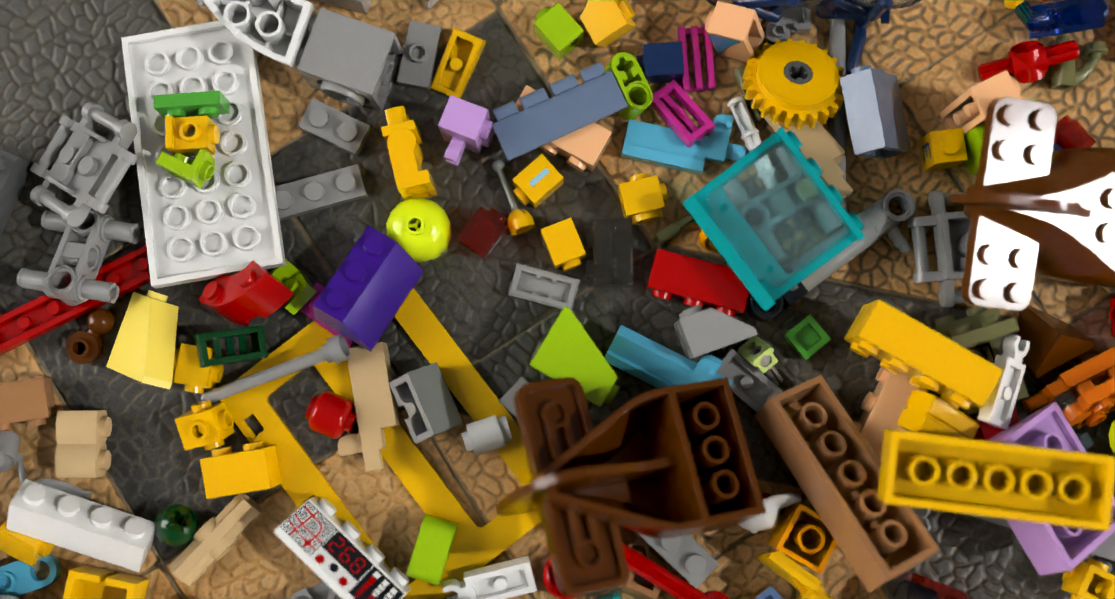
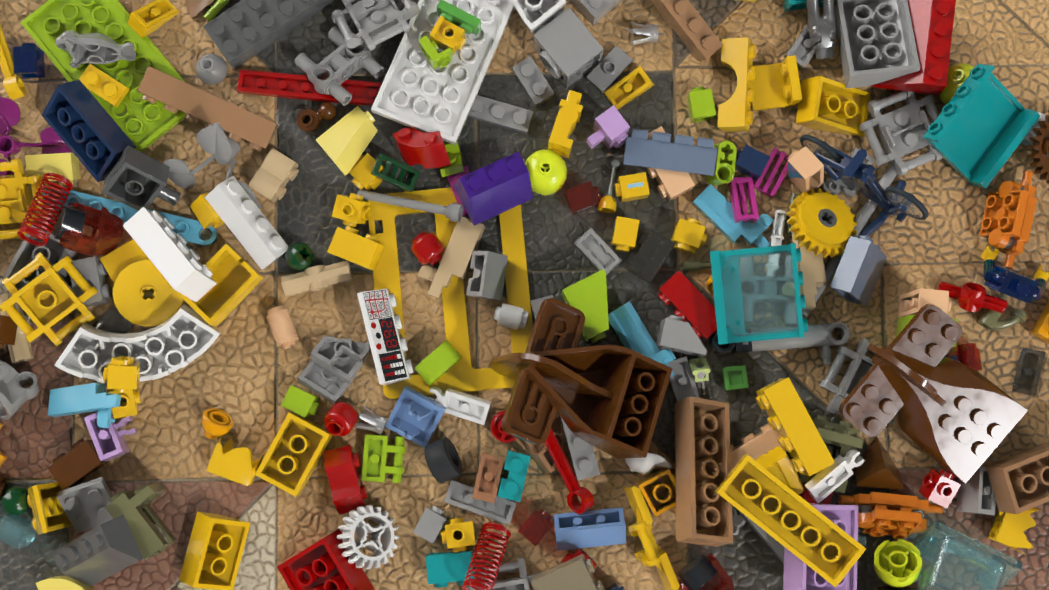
camera: 30 degrees right, 0 degrees up
yellow brick [918,128,968,172] -> none

